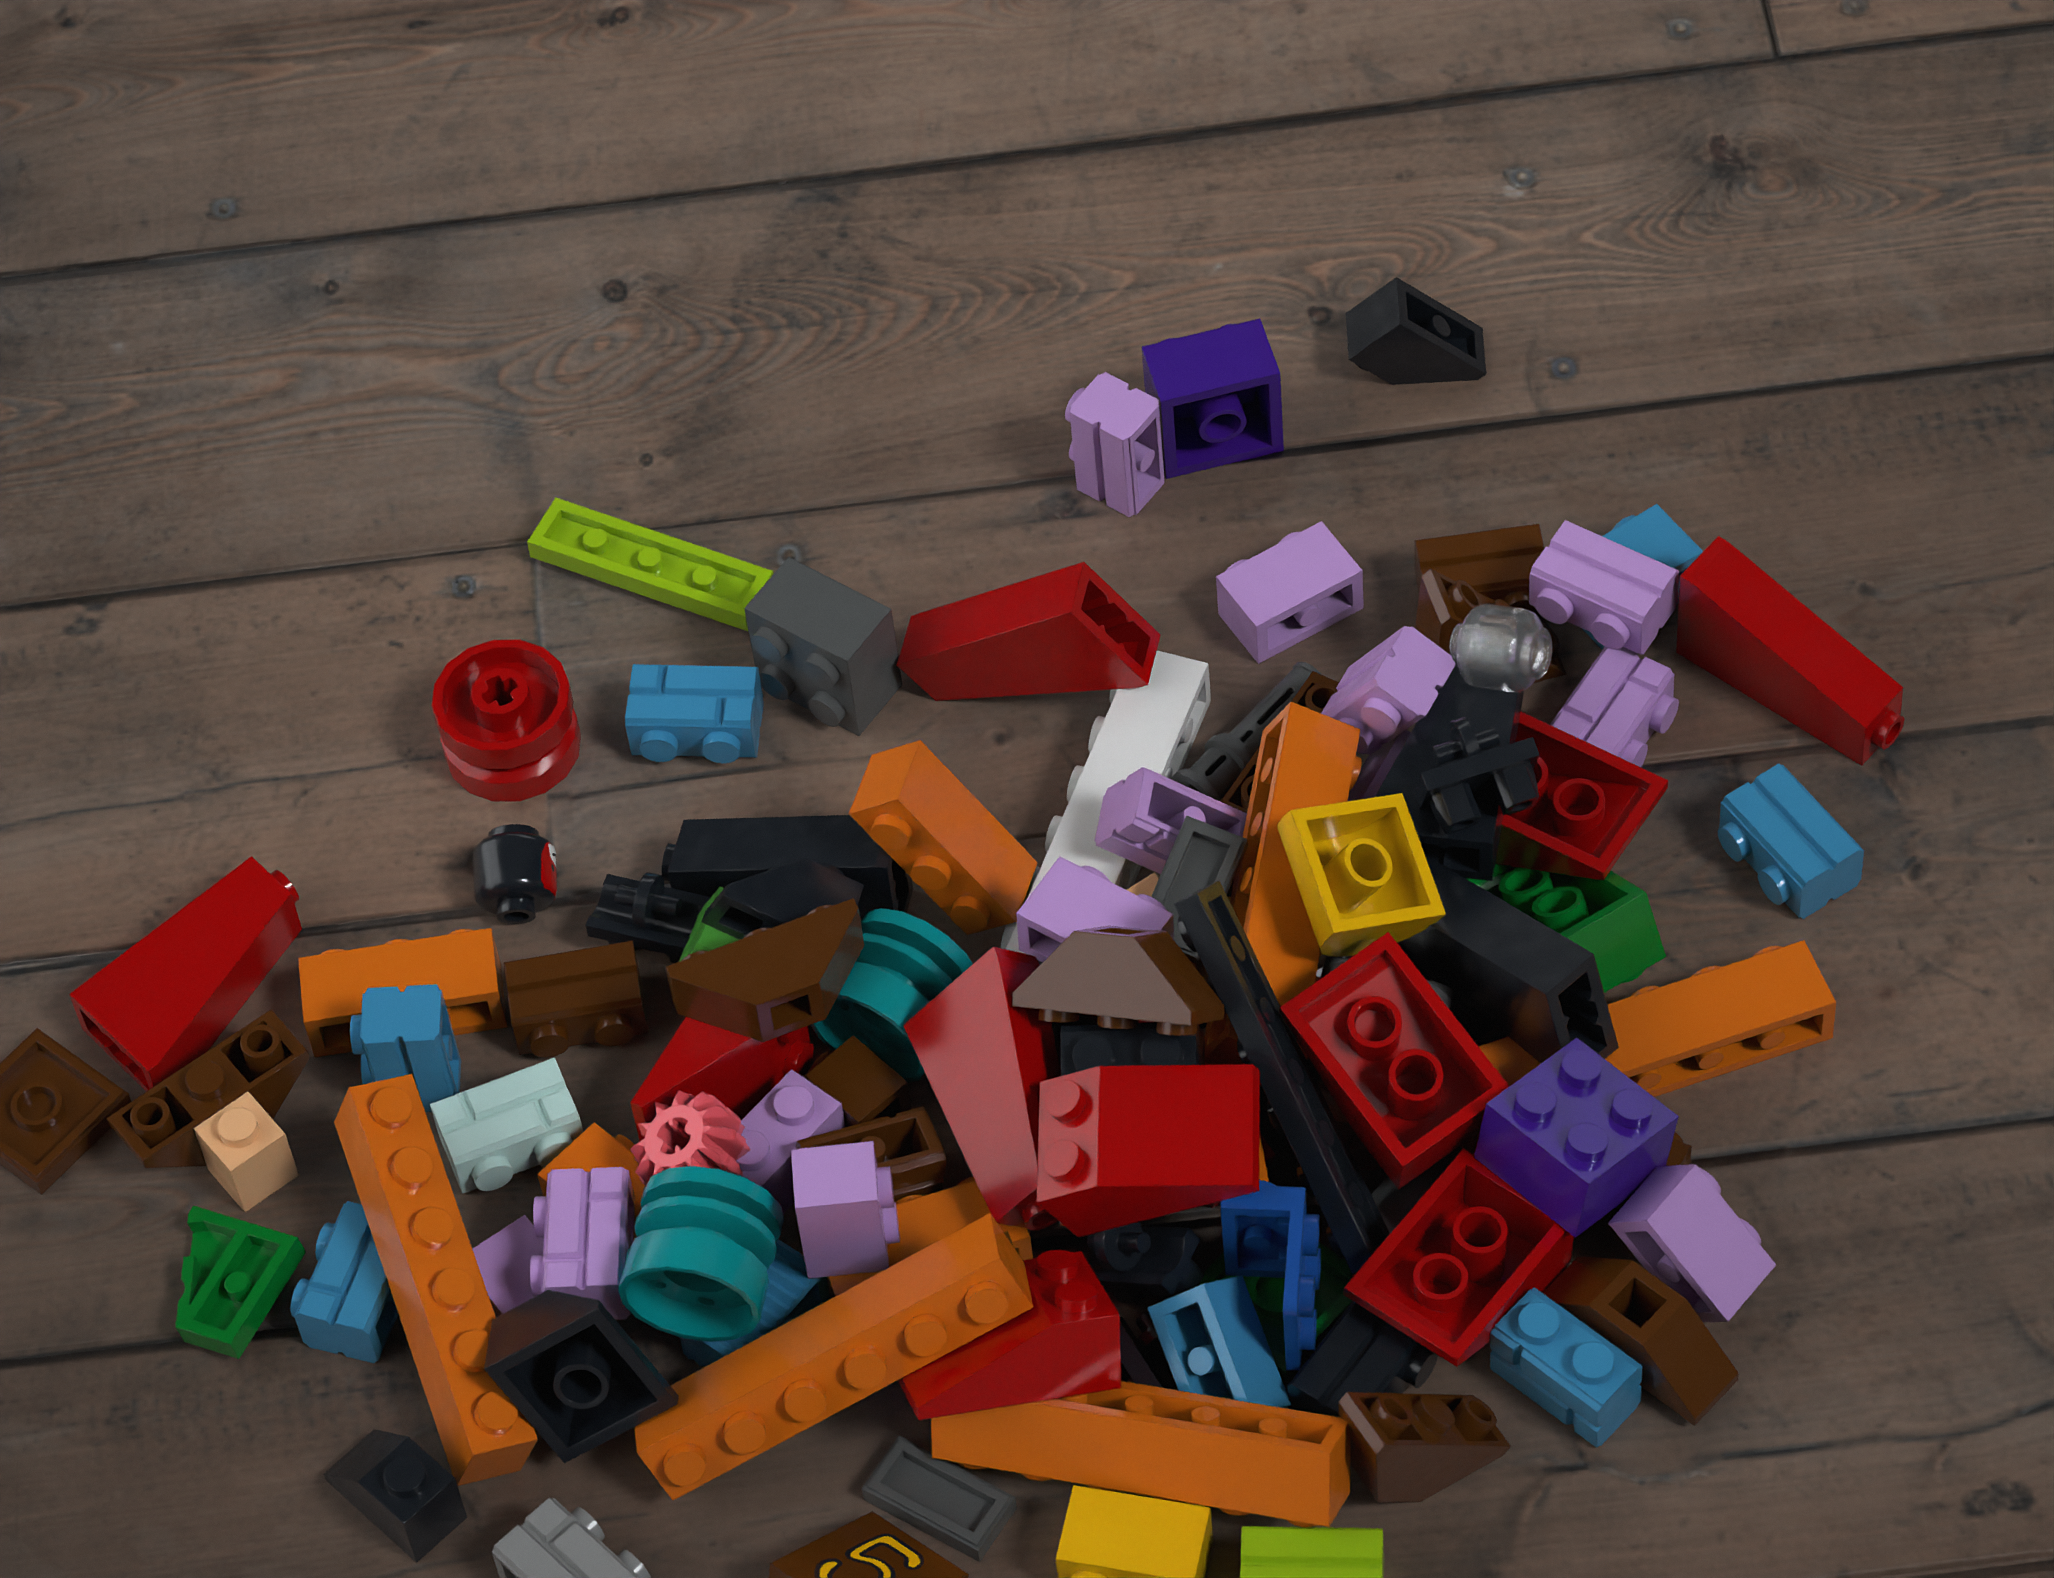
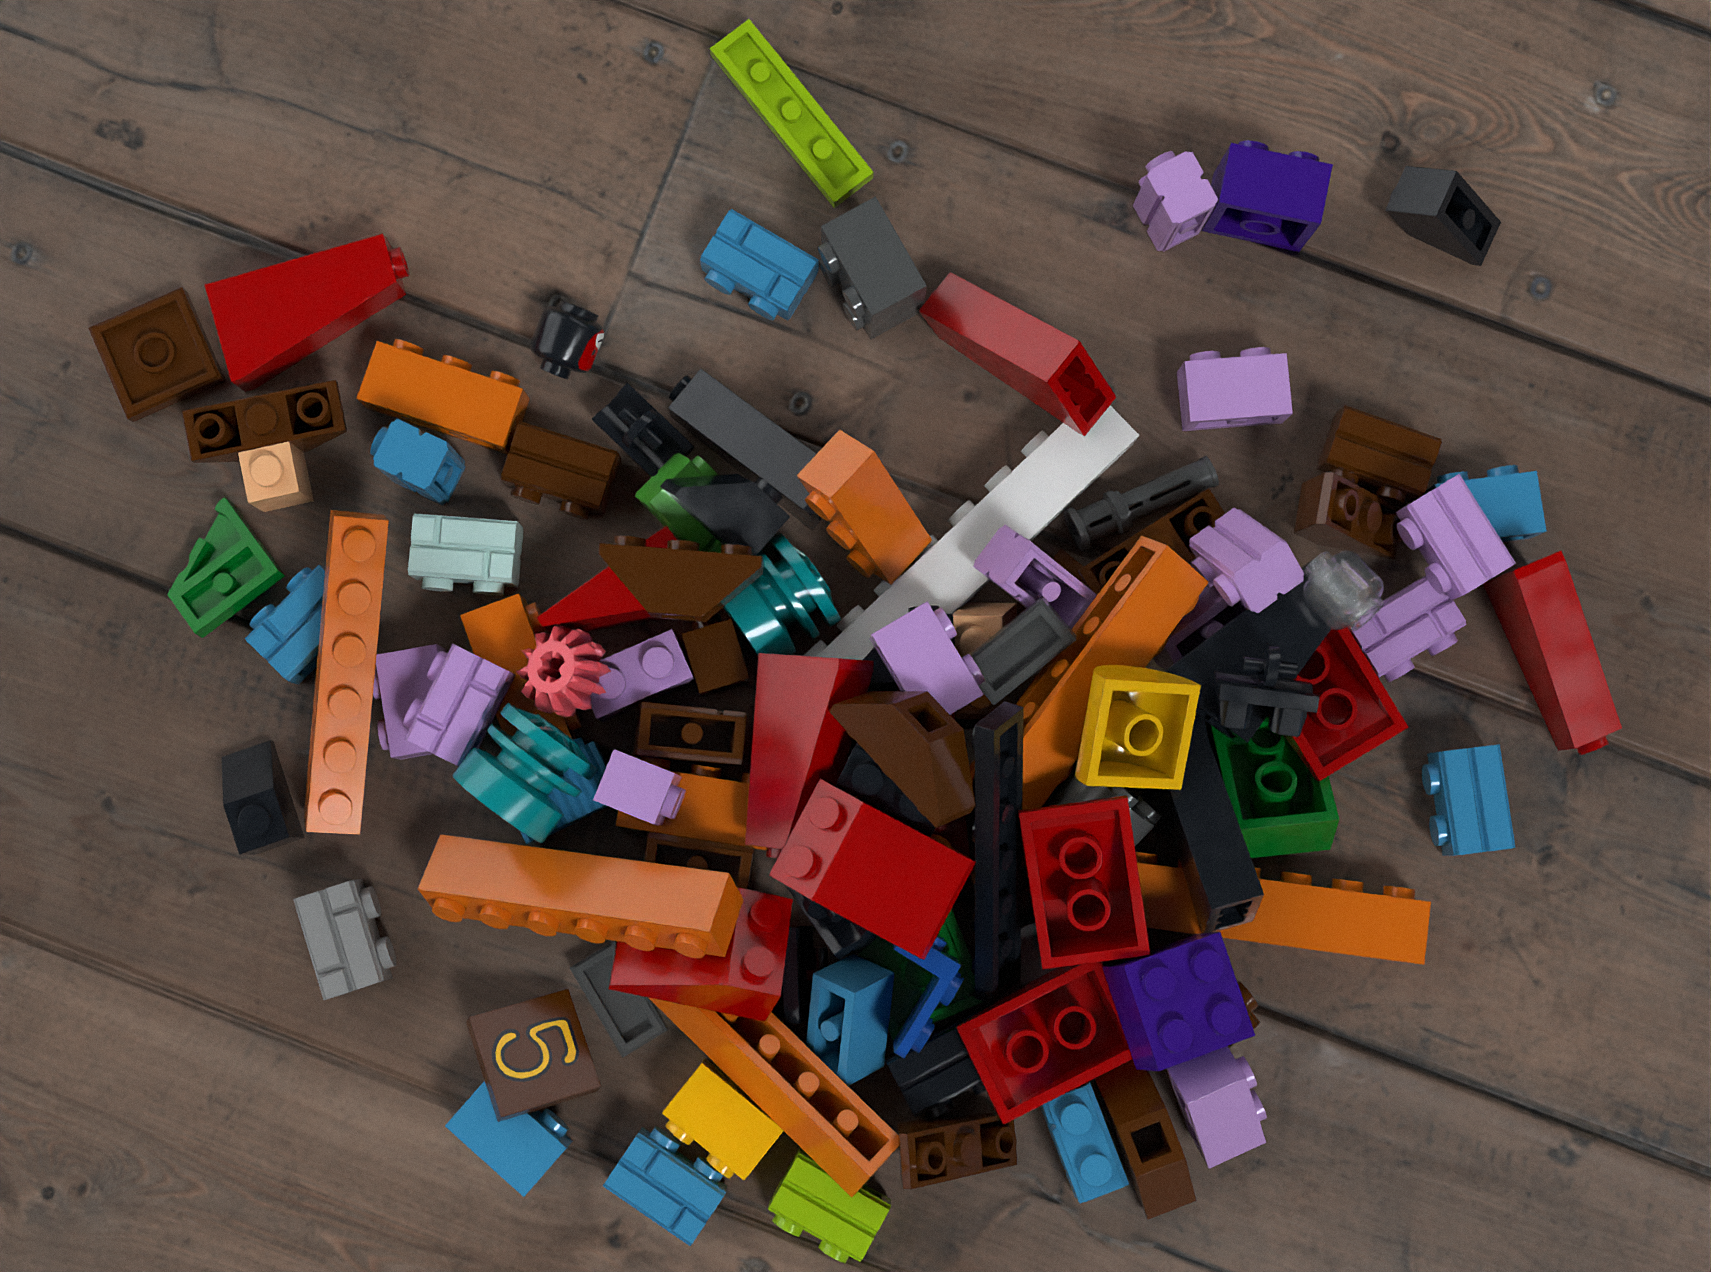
camera: 15 degrees right, 30 degrees up
red wheel [431,640,581,802] -> none
black slope [484,1290,679,1463] -> none

